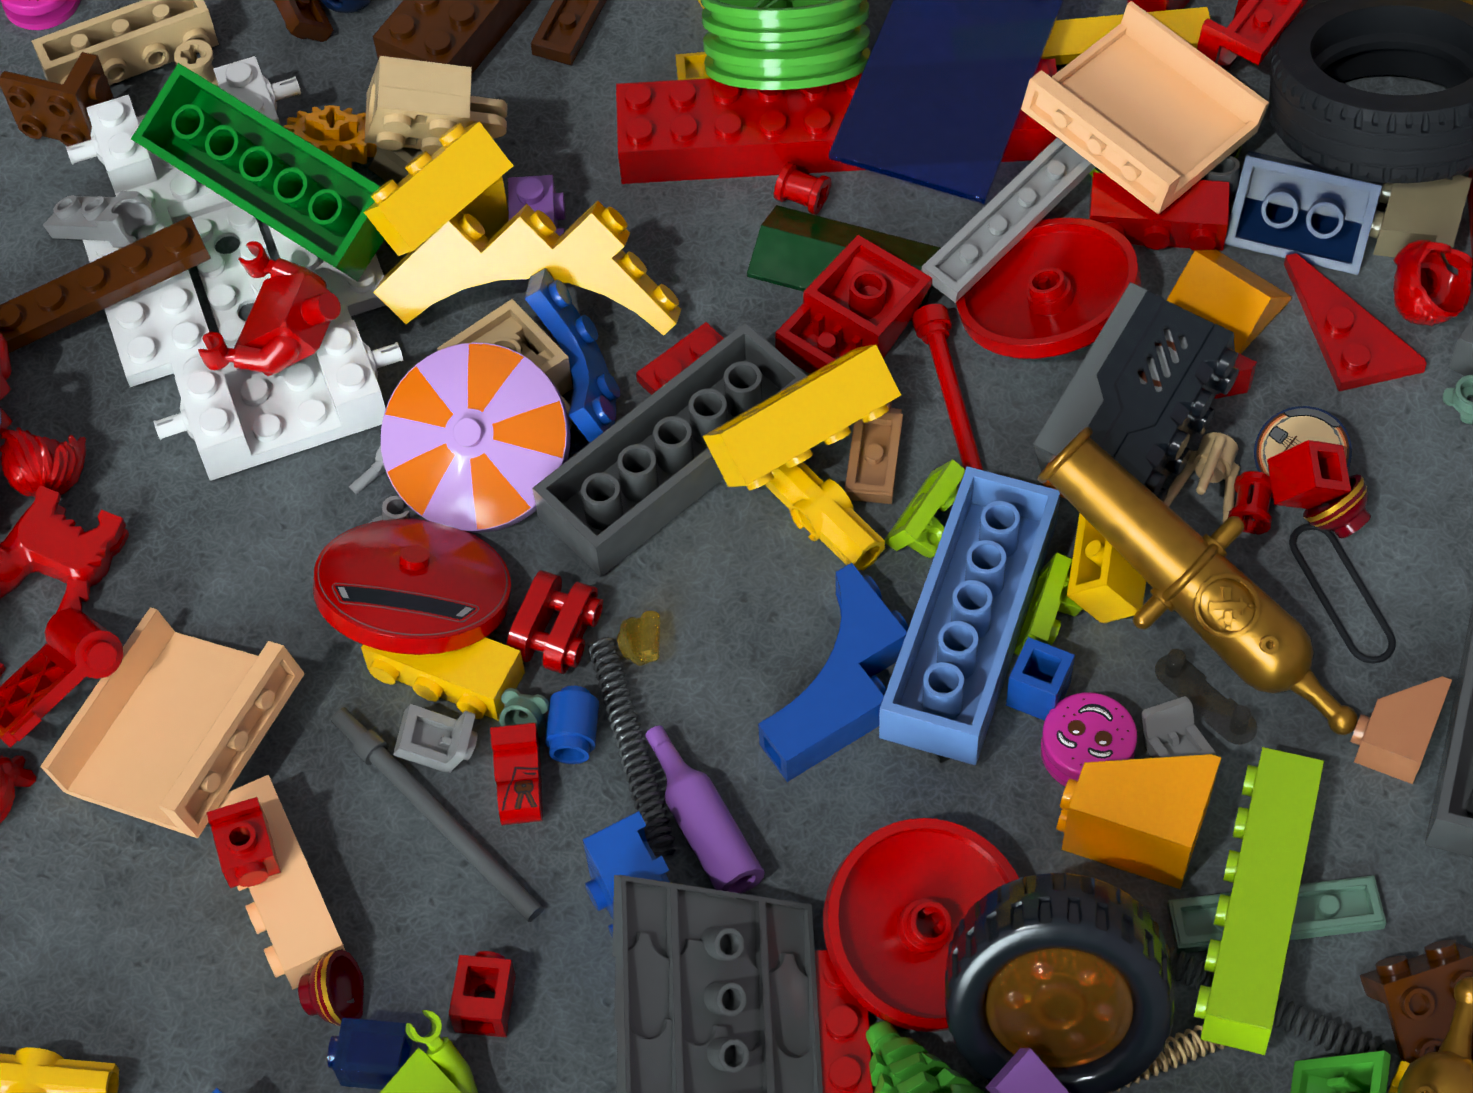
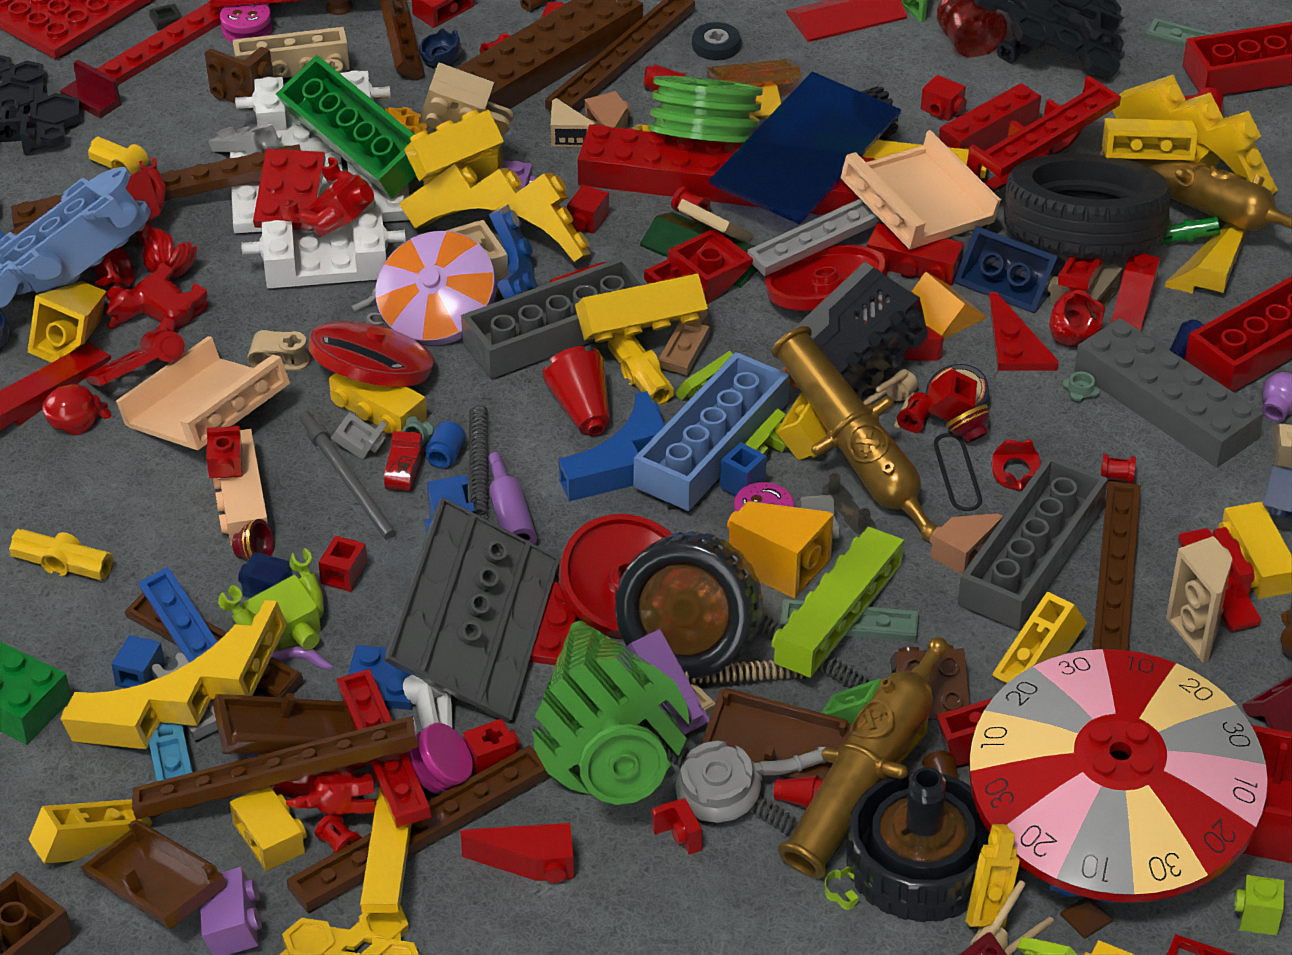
camera: 10 degrees right, 15 degrees down
red brick [506,570,603,674] -> none
clear yellow plate [617,611,660,666] -> none
red piece [912,304,984,471] -> none
none -> tan piece [247,330,310,372]
none -> red plate [253,149,326,231]
none -> red cone [542,346,610,436]
none -> tan slope [550,98,595,147]
none -> red brick [567,184,609,234]
none -> nougat slope [585,91,630,129]
none -> tan tile [678,199,754,243]
none -> red piece [991,439,1041,491]
none -> red plate [1058,256,1104,291]

